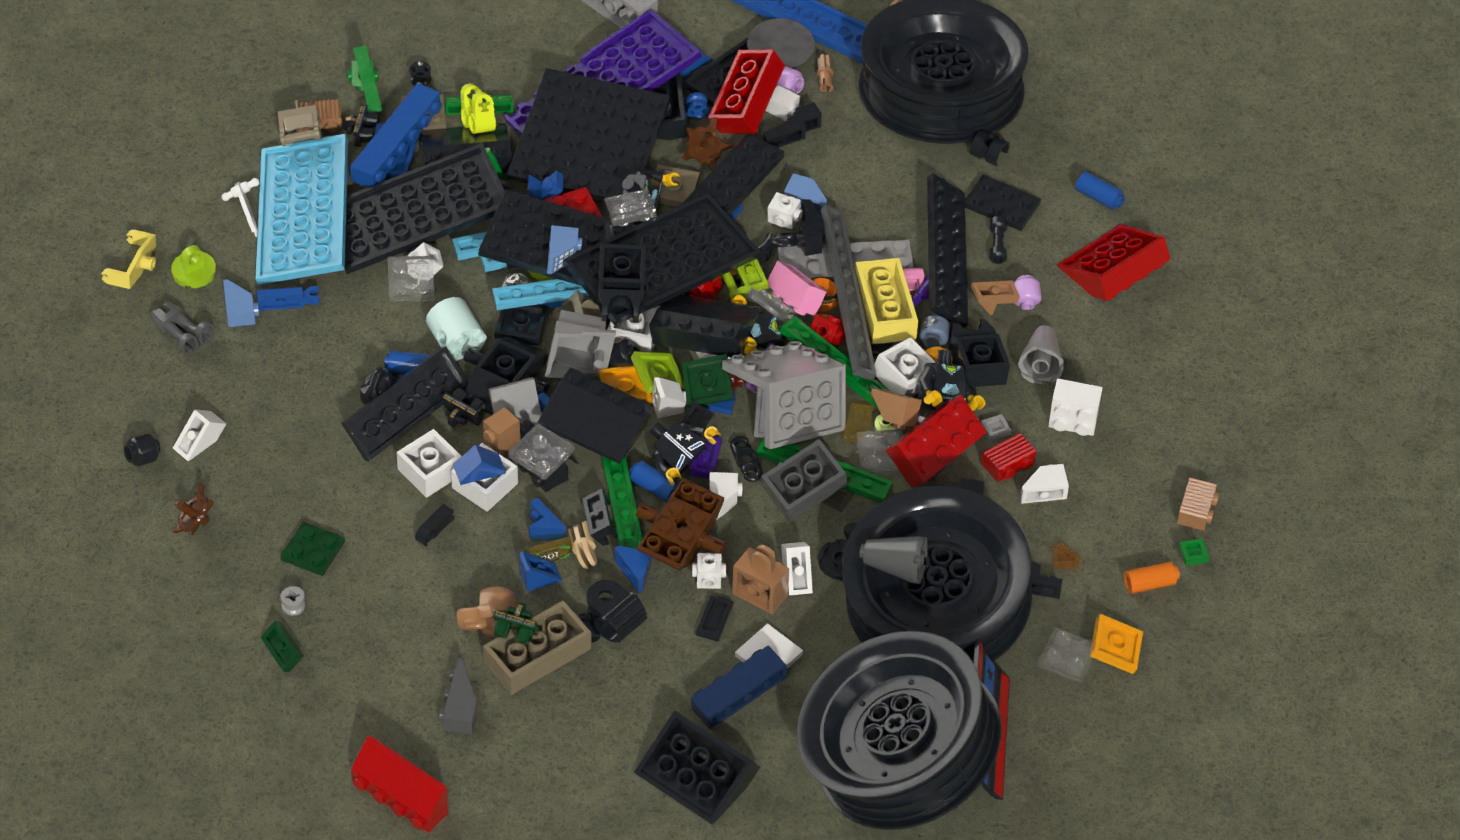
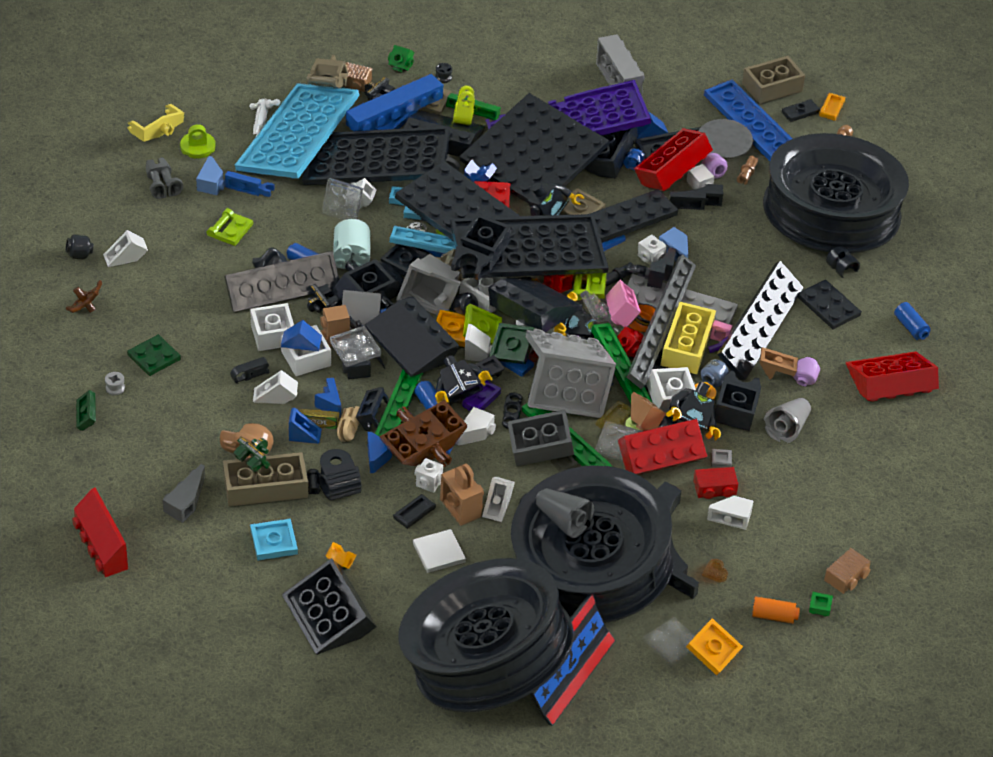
camera: 25 degrees right, 5 degrees down
green piece [353,45,383,113] -> none
green piece [485,148,506,181] -> none
medium blue slope [547,225,582,274] -> none
clear plate [604,189,656,226] -> none
reddish brown piece [683,117,733,171] -> none
dark blue brick [691,645,787,729] -> none
black piece [989,216,1007,264] -> none
white brick [1048,379,1103,436] -> none
none -> lime plate [206,208,253,246]
none -> medium azure plate [250,519,298,560]
none -> white slope [253,370,298,404]
none -> light orange piece [326,542,357,569]

